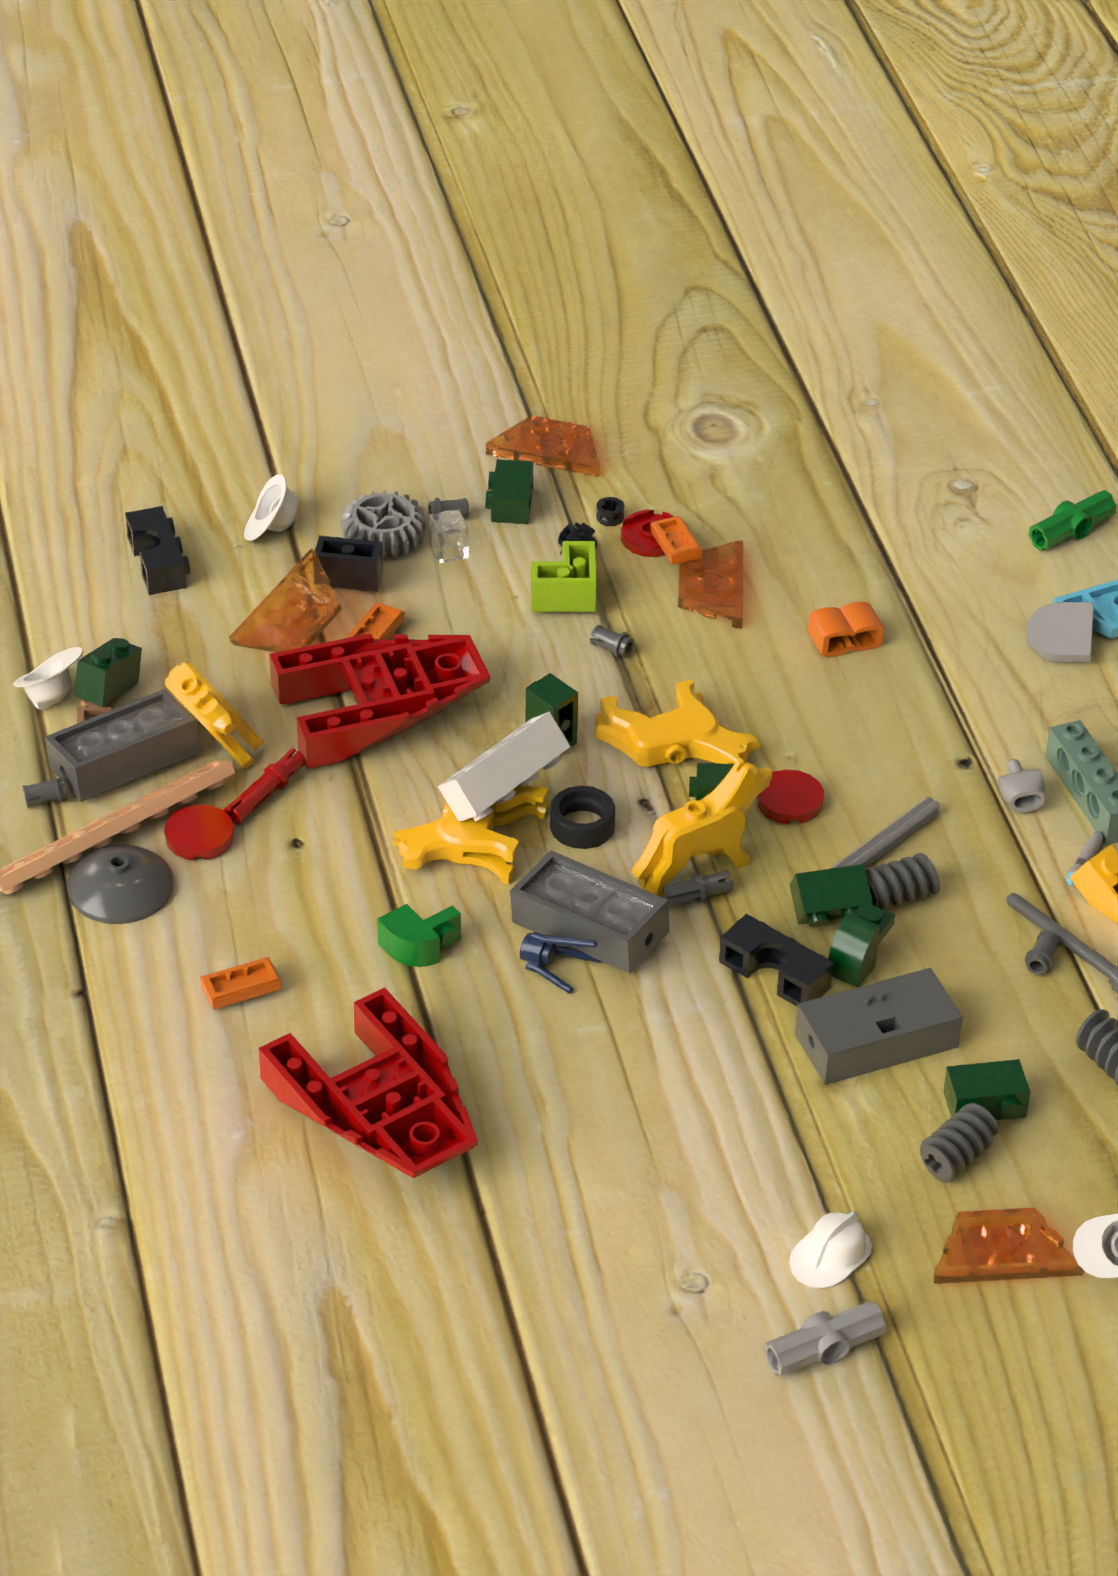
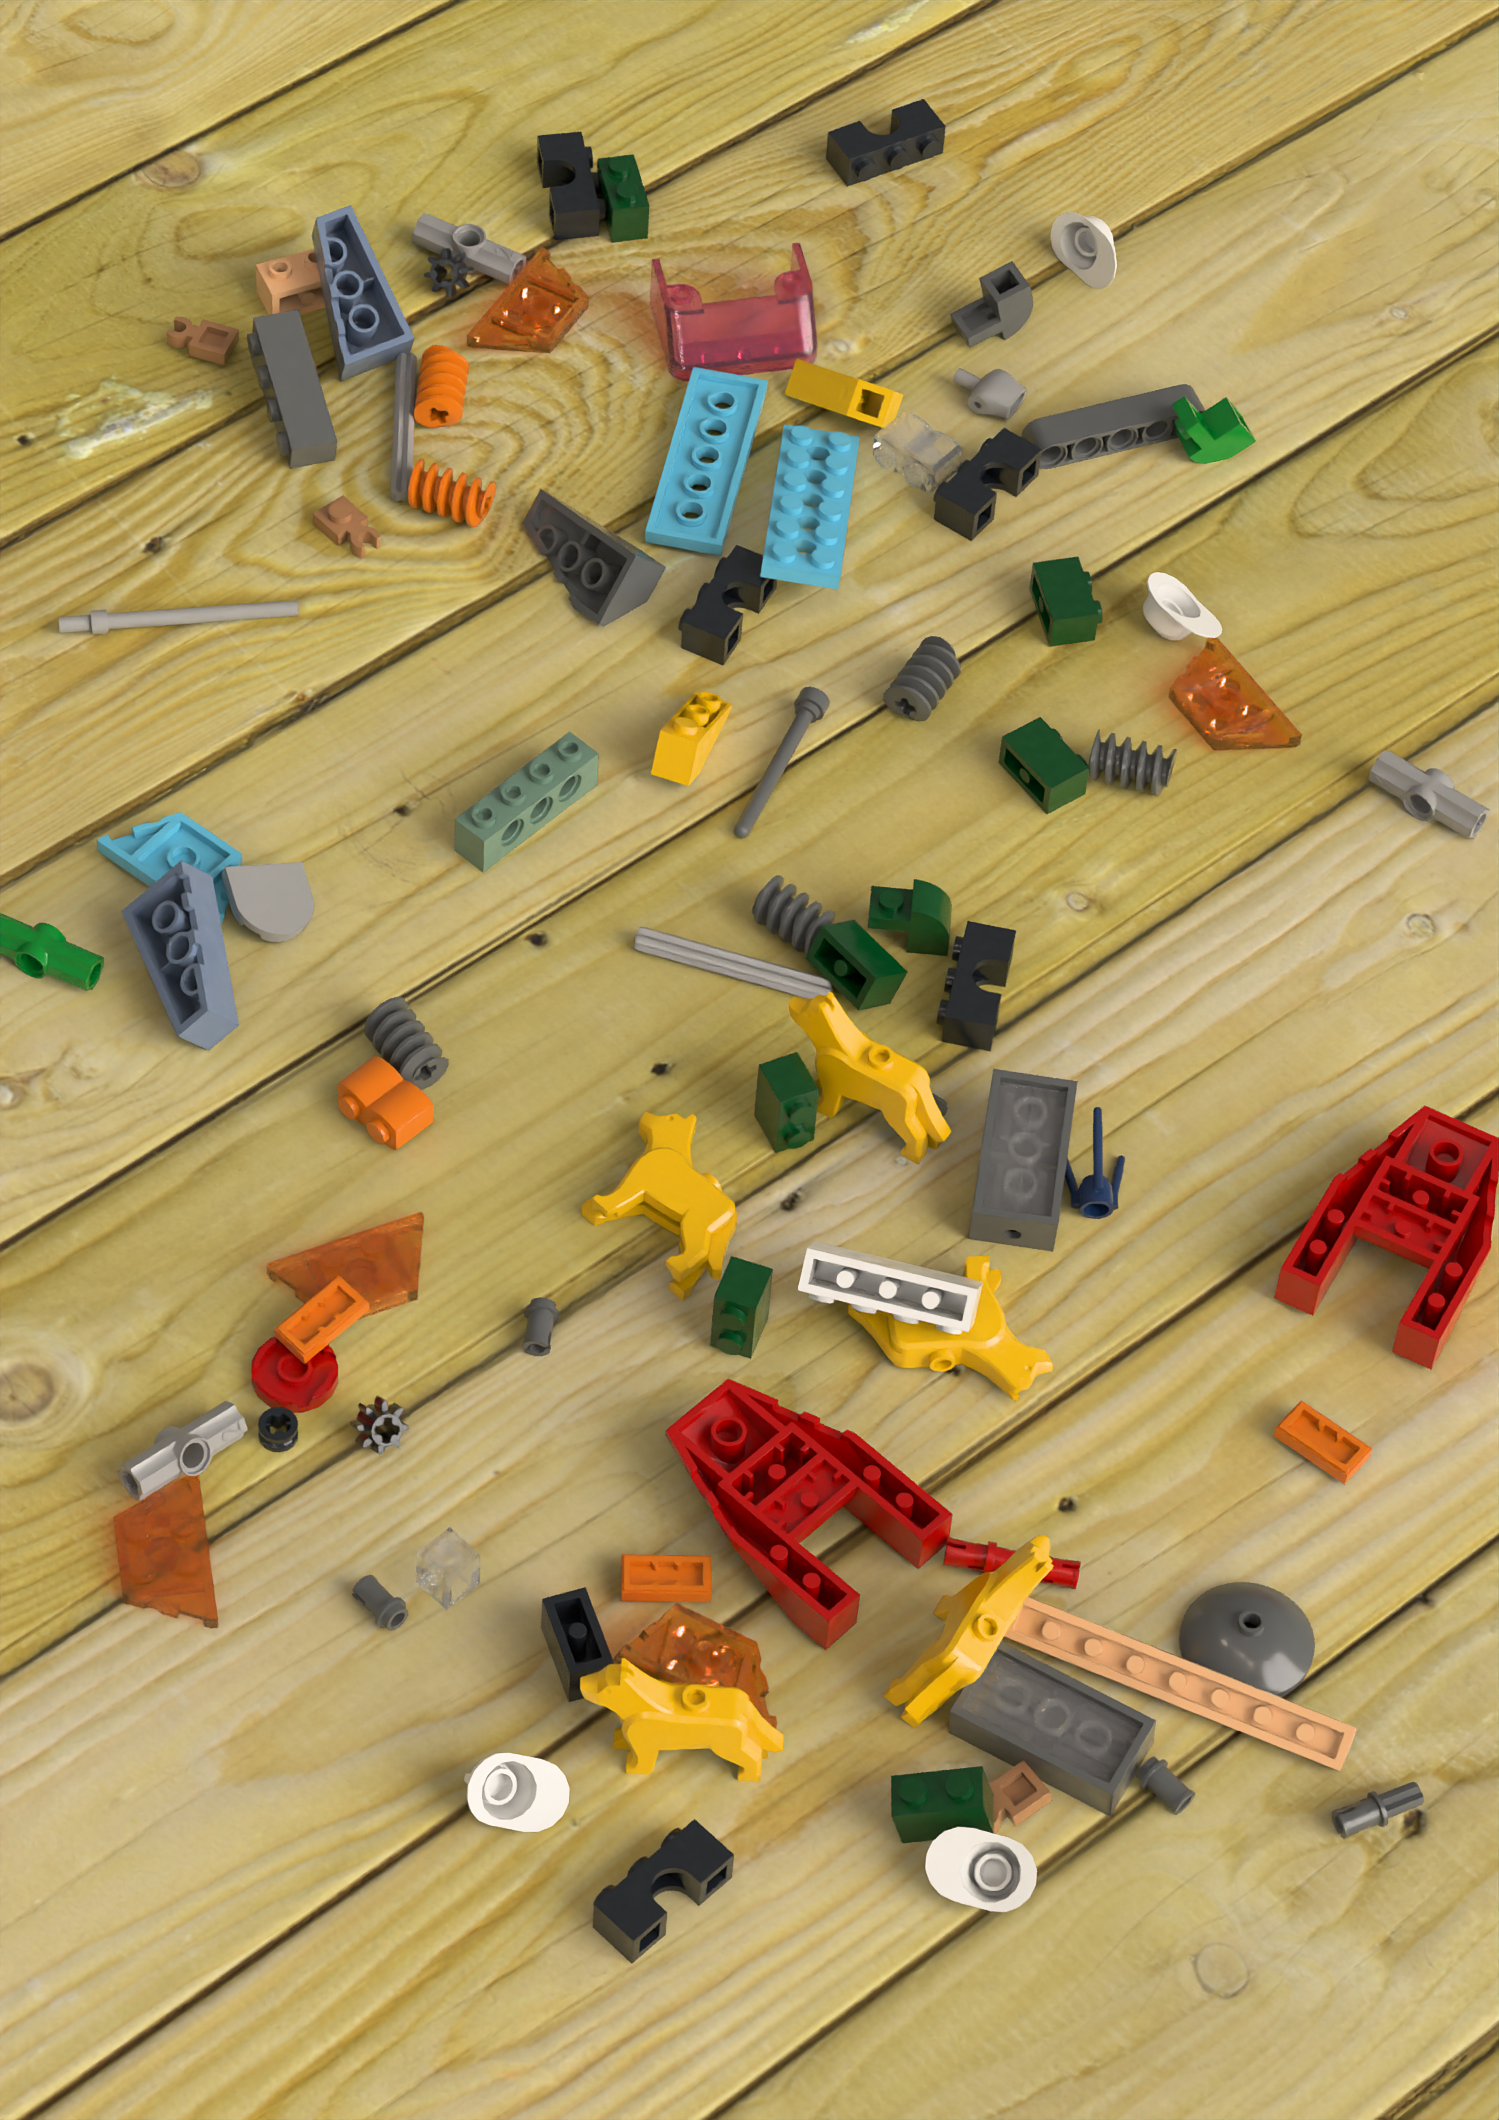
camera: 120 degrees left, 10 degrees up
red tile [164,804,234,860] -> none
light grey gear [341,490,426,559] -> none
green brick [377,904,461,967] -> none
dark green brick [485,459,534,524] -> none
lime brick [531,541,596,613] -> none
black tyre [550,786,616,849] -> none
red tile [756,769,824,824] -> none
white piece [789,1211,872,1289] -> none
dark grey brick [795,968,963,1085] -> none
light grey piece [998,759,1045,813] -> none
dark grey pin [1025,931,1060,975] -> none
light grey piece [1067,831,1104,886] -> none
none -> light grey piece [117,1401,248,1501]
none -> sand blue wedge [121,861,239,1050]
none -> dark grey piece [364,997,449,1090]
none -> yellow animal [580,1658,784,1782]

